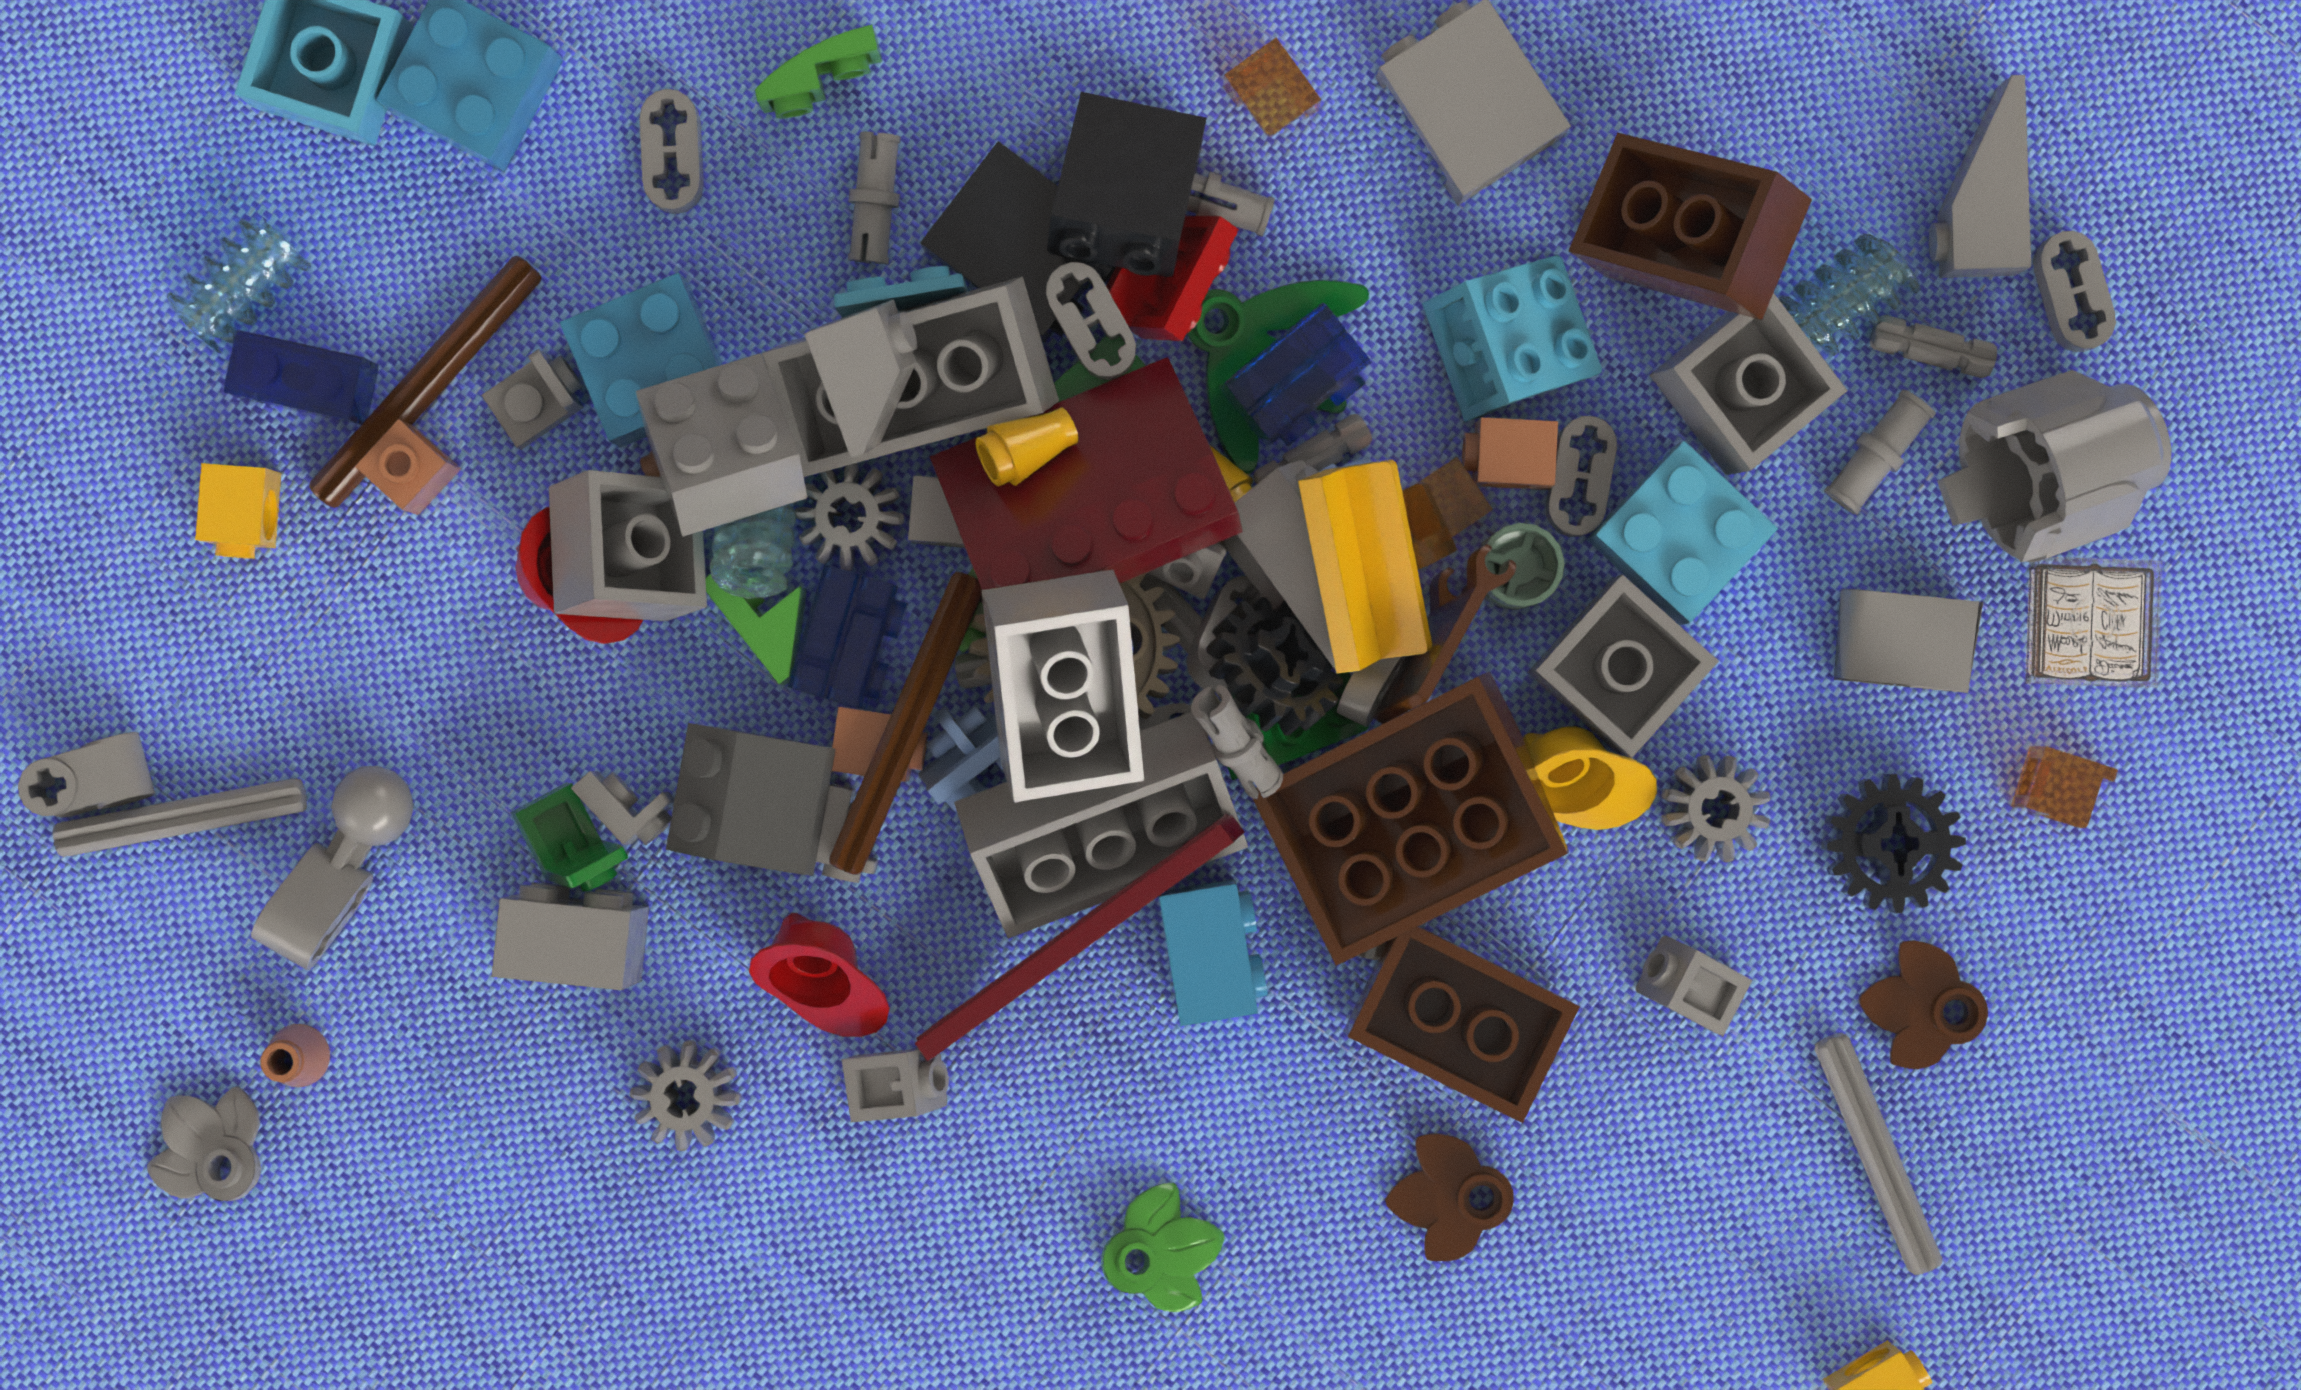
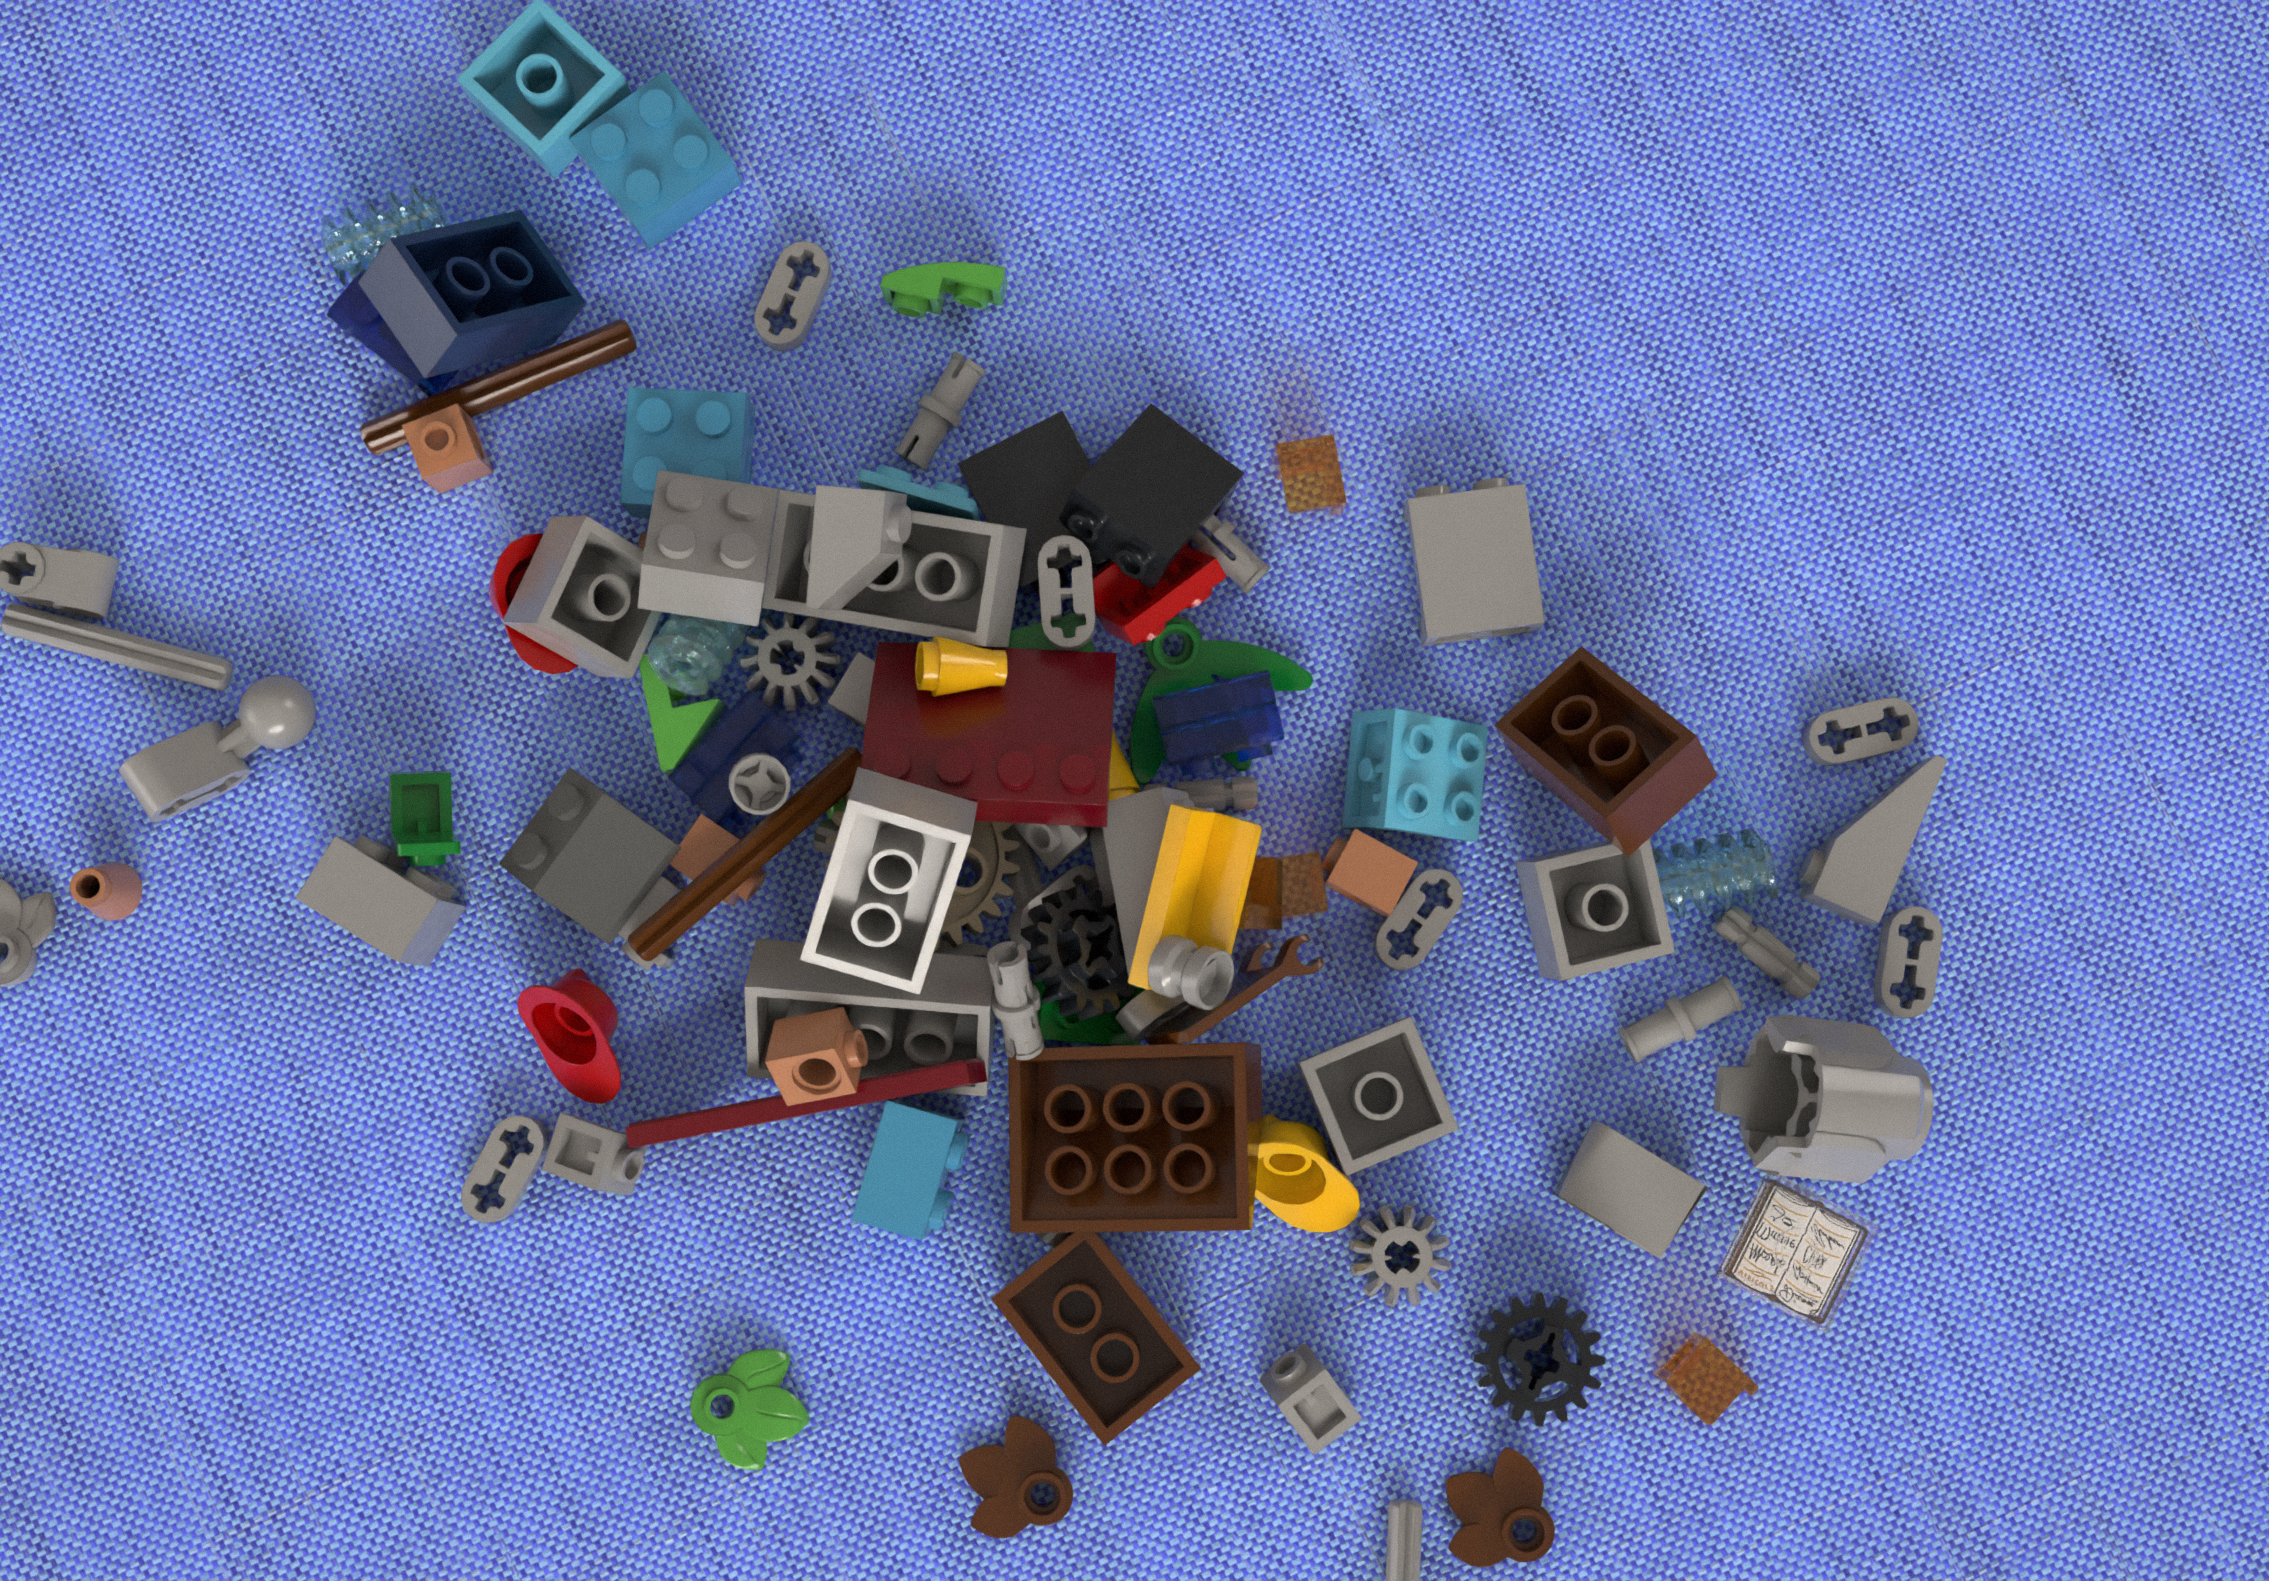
camera: 25 degrees right, 5 degrees down
yellow brick [195,463,282,559] -> none
light grey bracket [481,349,584,450] -> none
light grey bracket [571,771,675,845] -> none
light grey gear [630,1040,742,1151] -> none
light blue hips [918,705,1003,811] -> none
sand green wheel [1479,523,1565,610] -> none
medium azure brick [1586,441,1778,626] -> none
none -> dark blue brick [358,210,587,378]
none -> light grey beam [461,1115,550,1223]
none -> light grey wheel [729,753,790,815]
none -> nougat brick [765,1007,868,1106]
none -> light grey wheel [1148,935,1234,1010]
none -> light grey beam [1802,698,1919,766]

